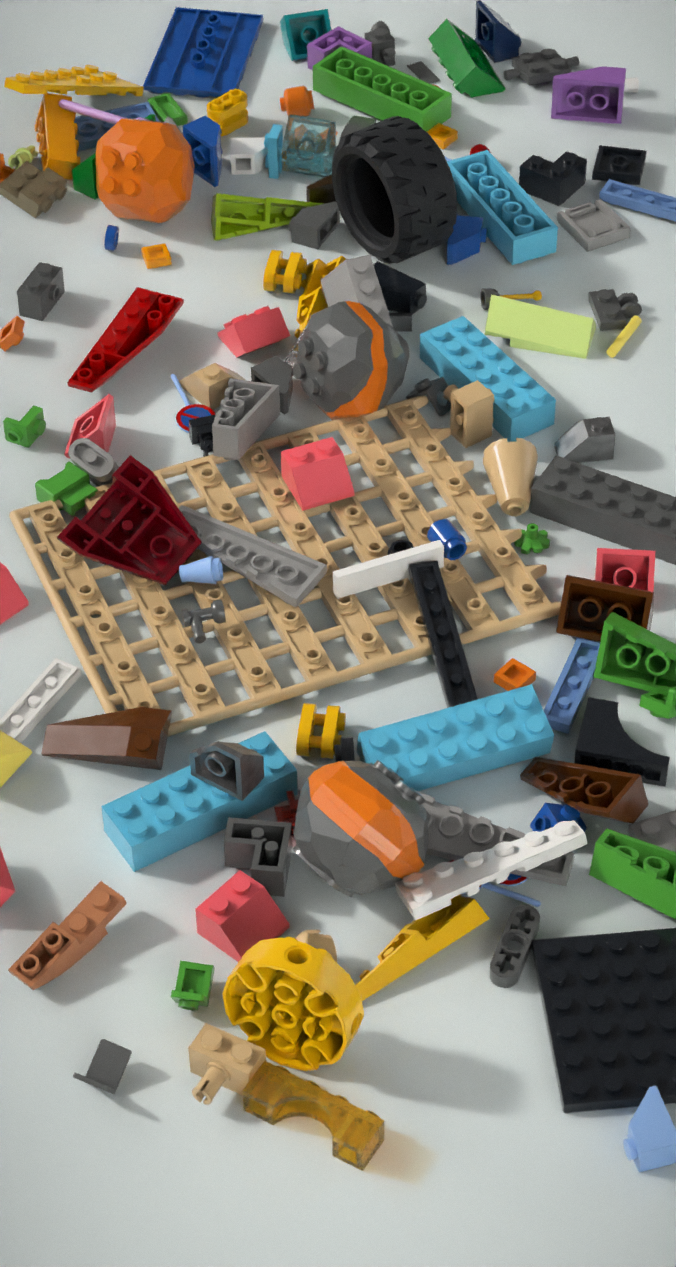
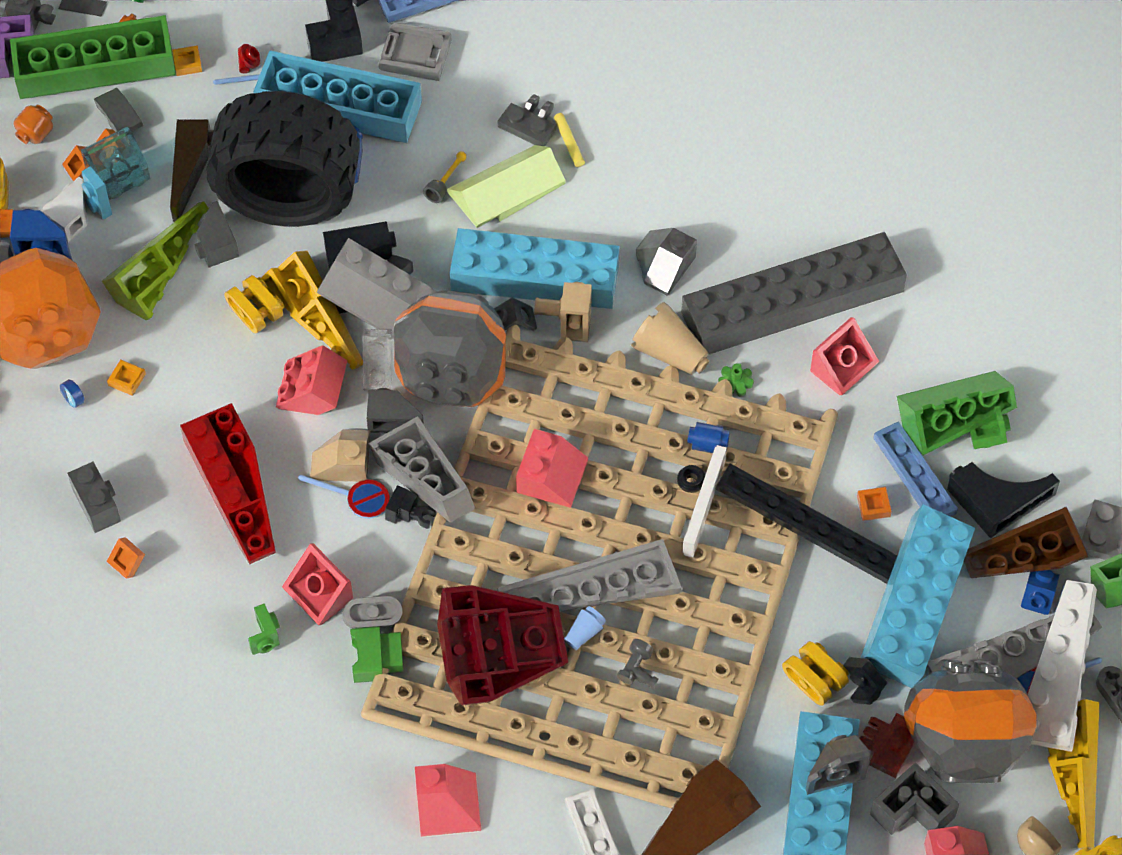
camera: 50 degrees left, 15 degrees up
reddish brown slope [556,575,654,642] -> none

